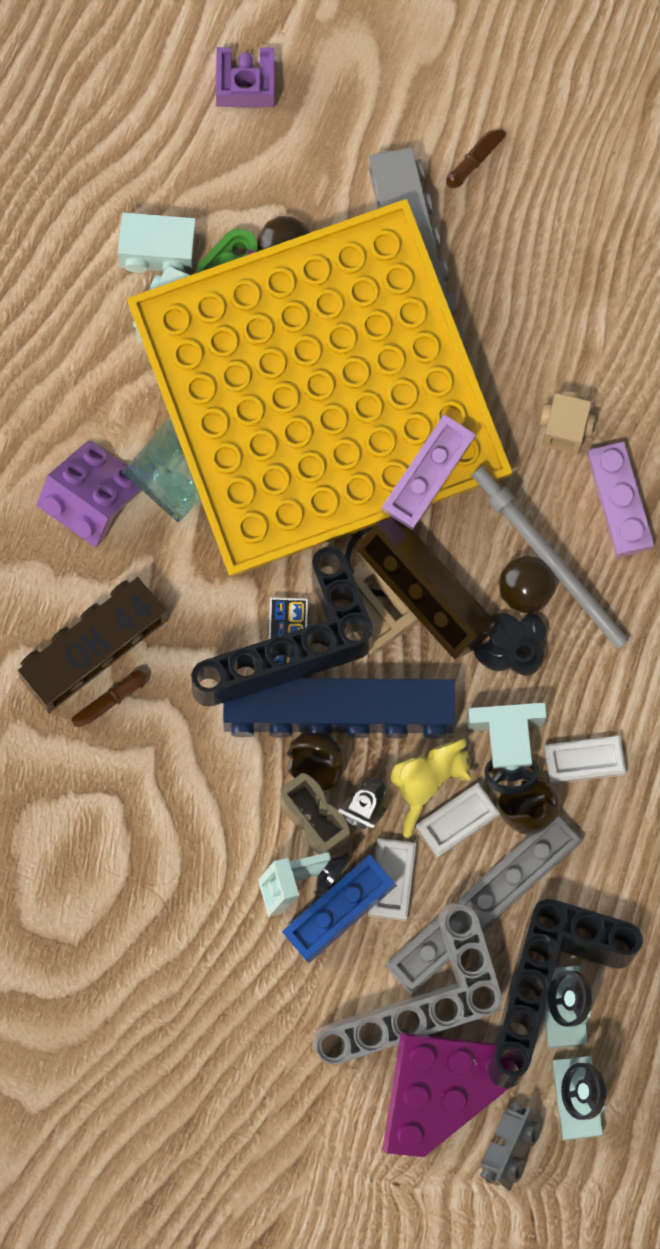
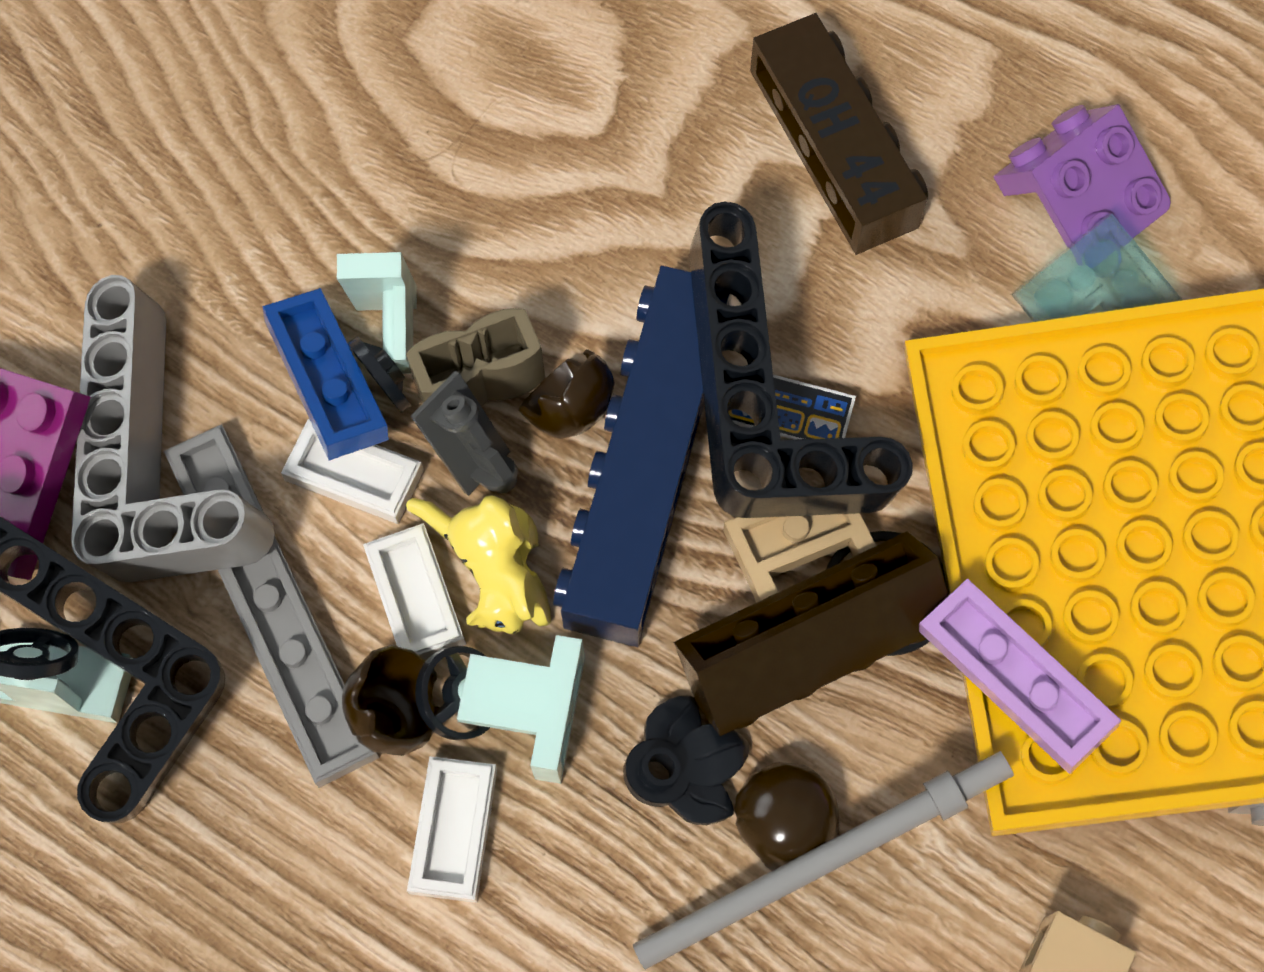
camera: 110 degrees right, 5 degrees down
reddish brown piece [71,670,147,727] -> none

